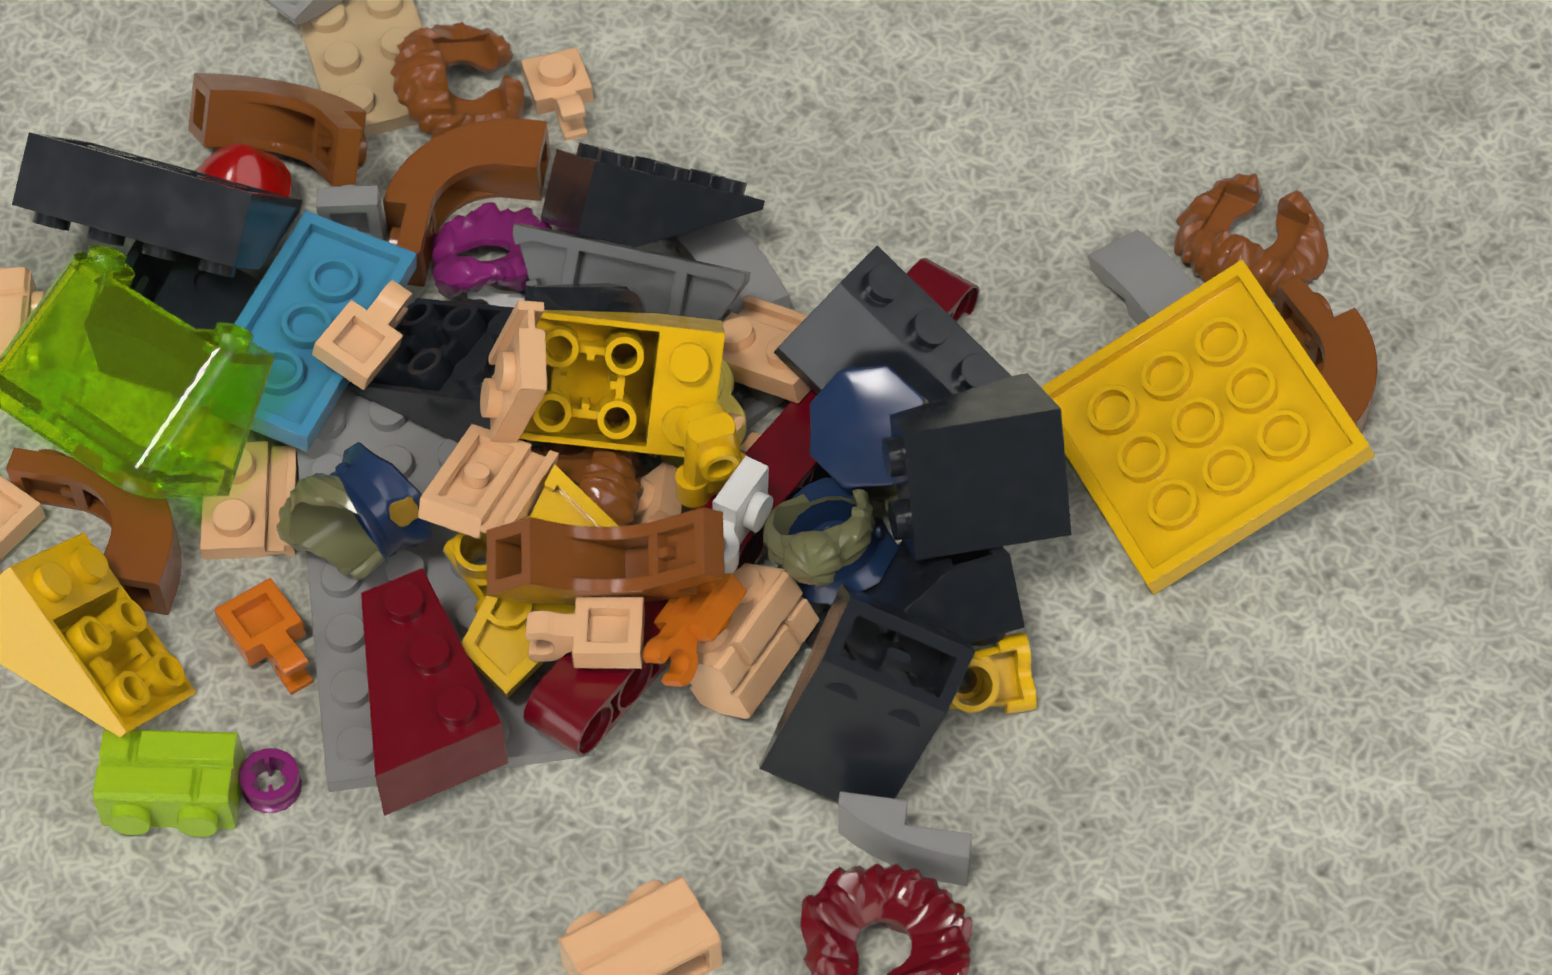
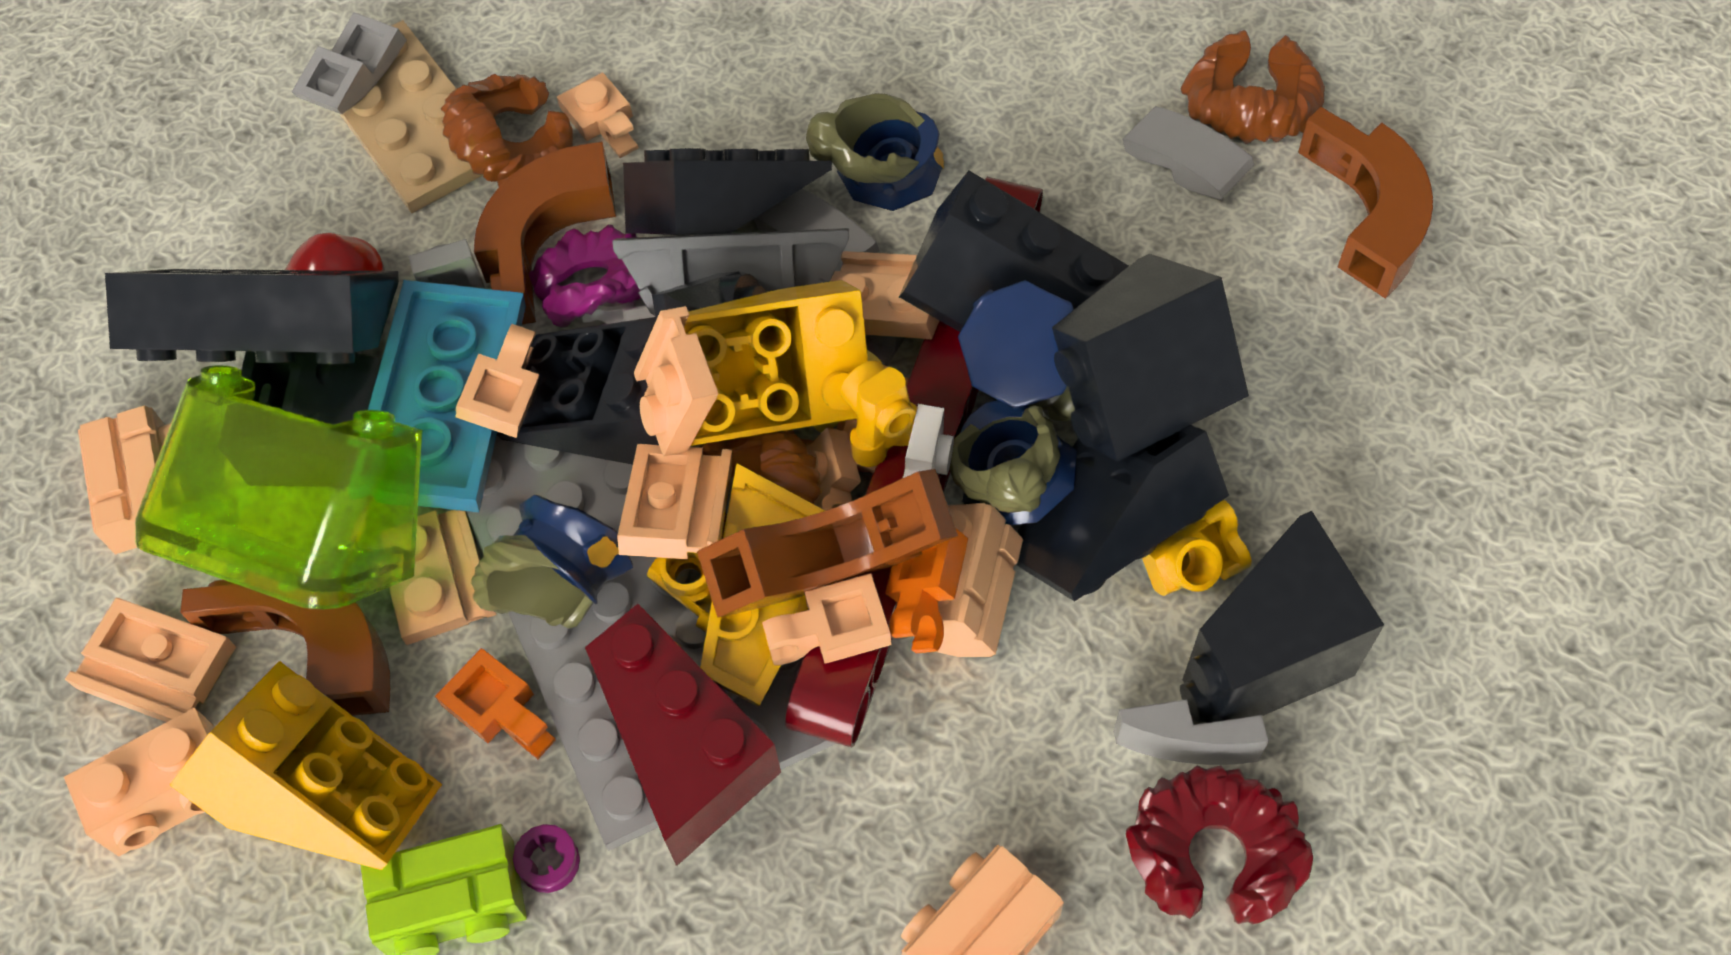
camera: 15 degrees left, 5 degrees up
dark orange arch [188,73,367,187] -> none
black slope [759,583,975,802] -> none
yellow plate [1041,259,1375,595] -> none
none -> piece [806,93,944,211]
none -> black slope [1180,511,1384,723]

